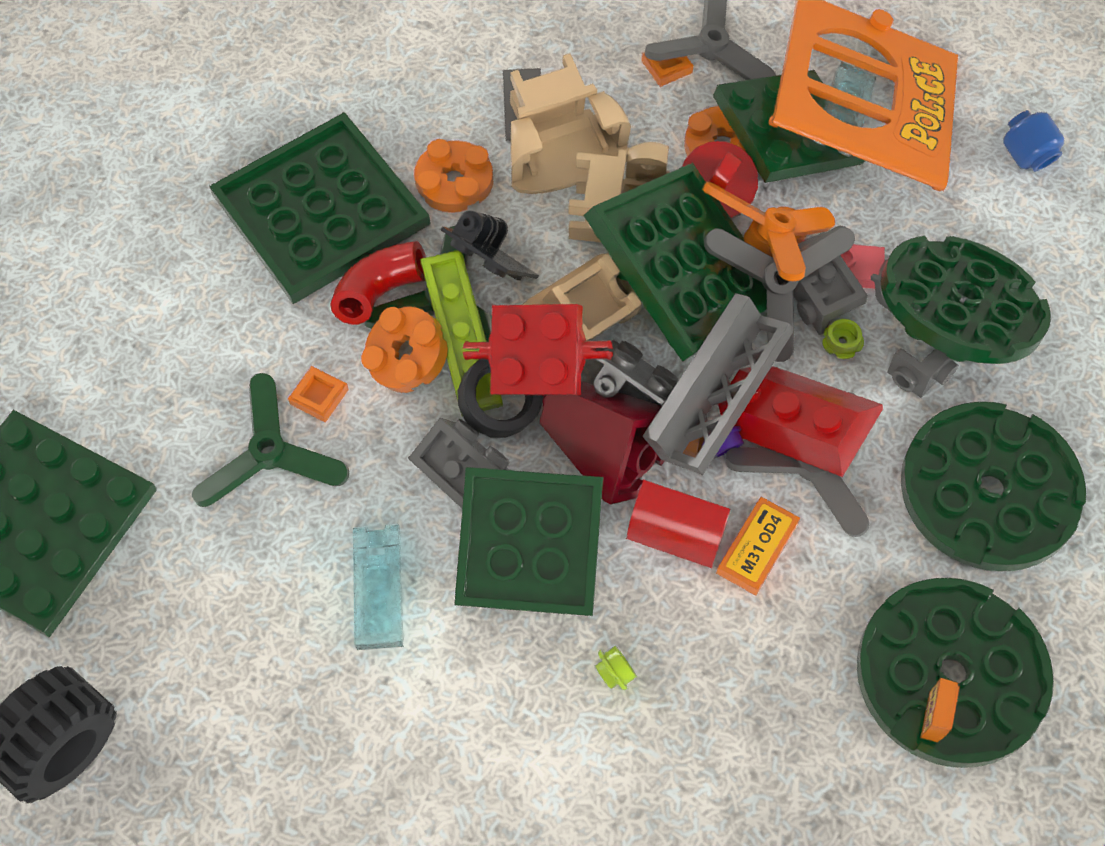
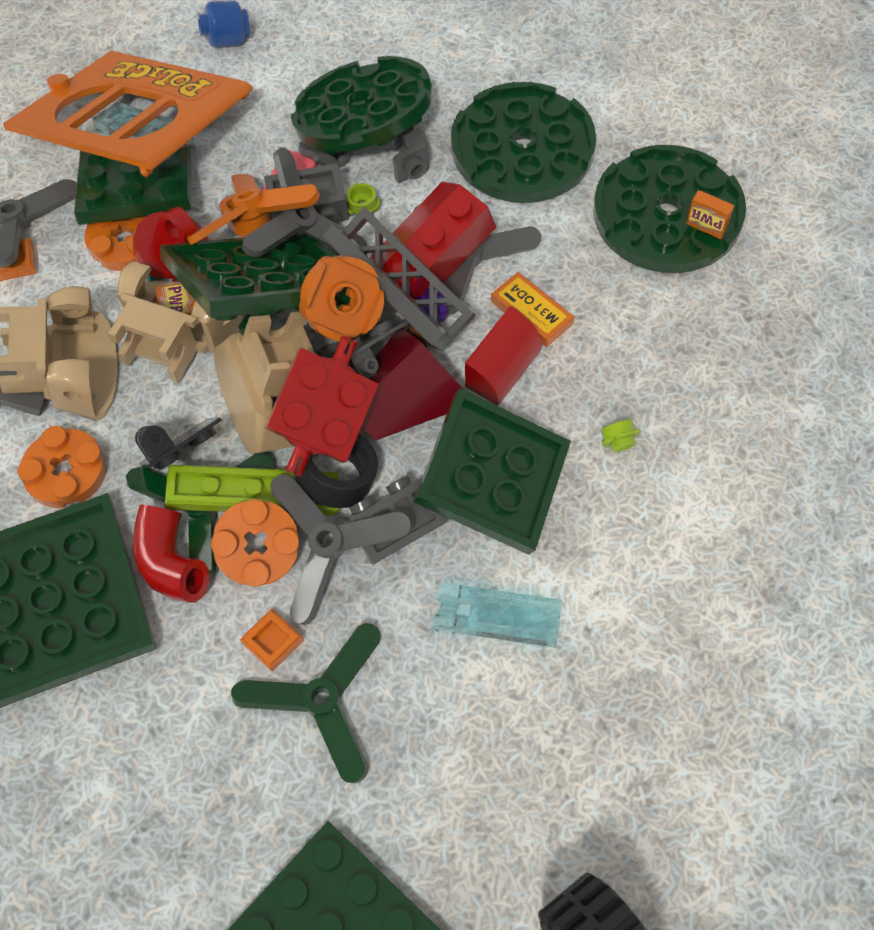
camera: 75 degrees left, 0 degrees up
none -> dark grey piece [270,474,412,625]
none -> orange plate [299,255,384,341]

